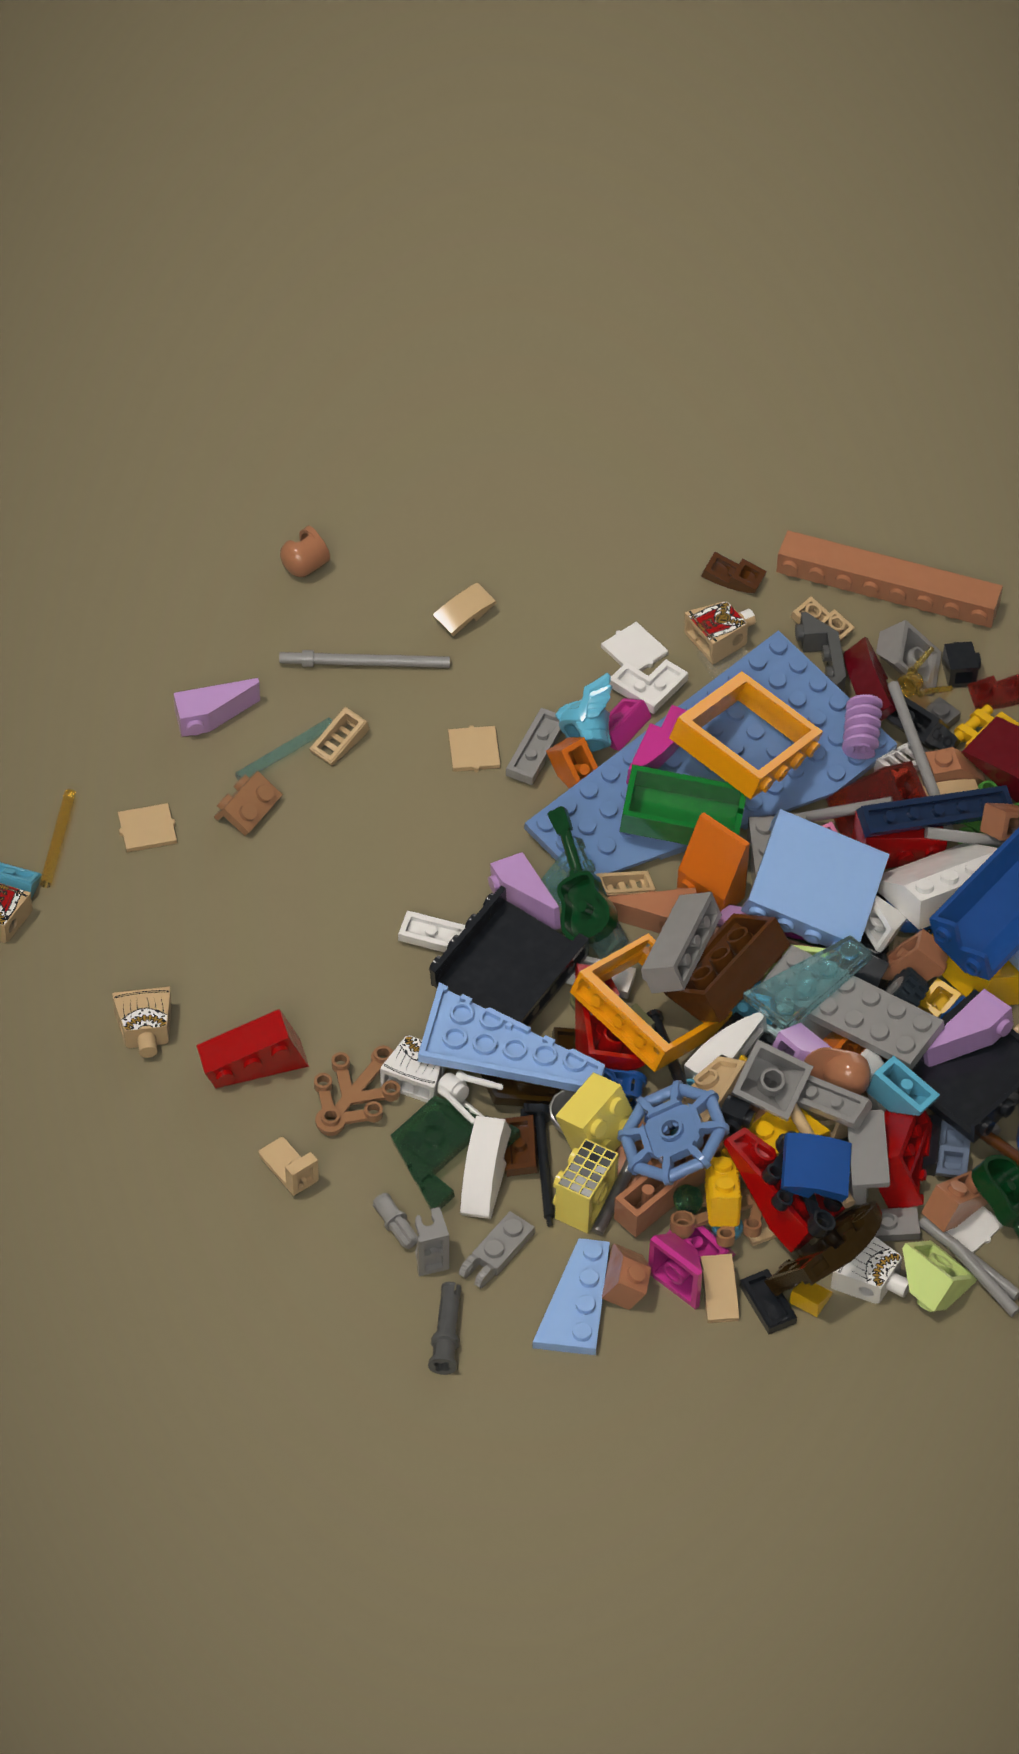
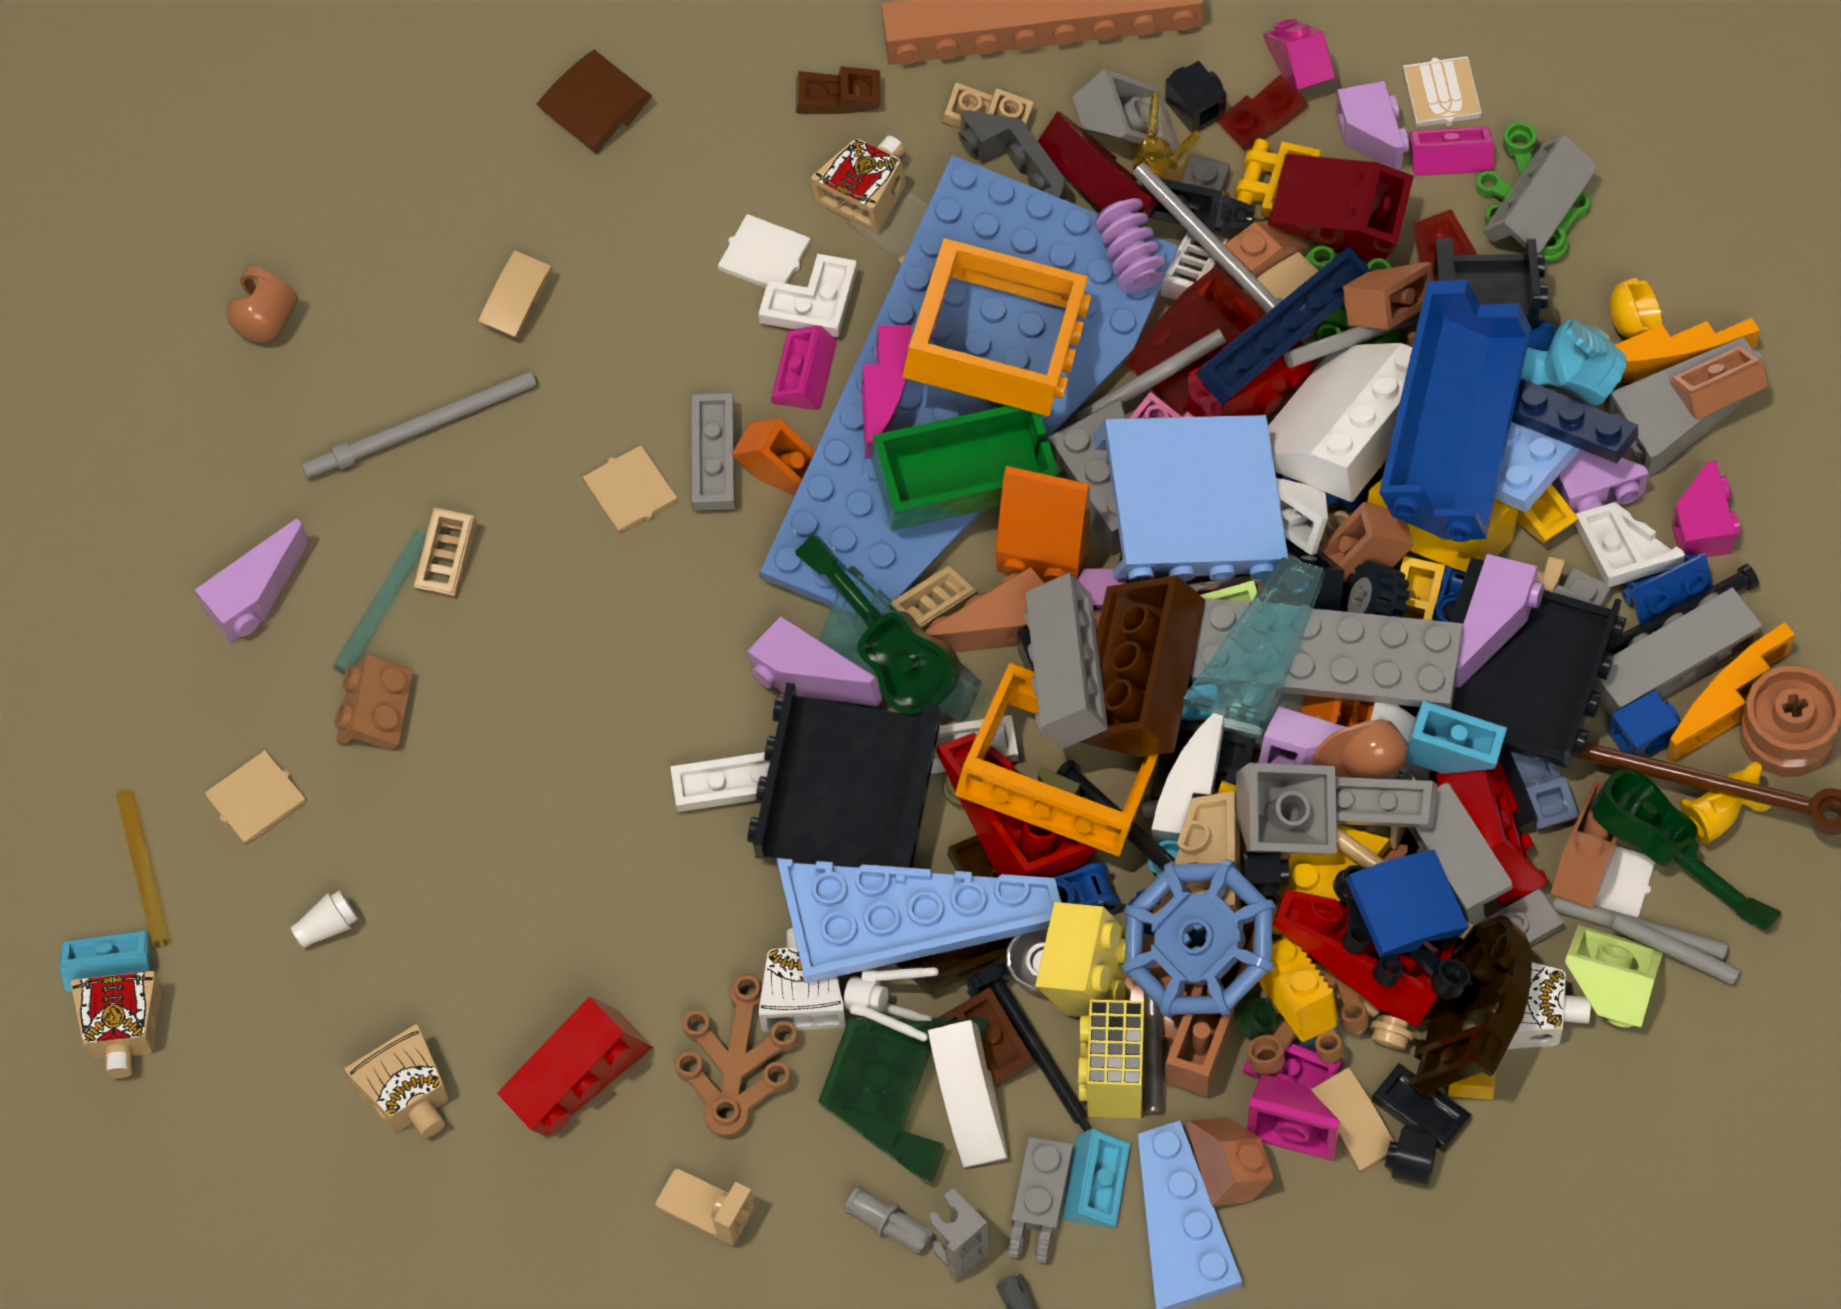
camera: 20 degrees left, 10 degrees up
medium azure helmet [555,673,612,752] -> none
none -> white cone [290,890,359,949]
none -> reddish brown slope [536,49,652,153]
none -> medium azure slope [1062,1128,1131,1228]
none -> tan plate [1370,1015,1415,1051]
none -> black plate [1385,1125,1437,1186]

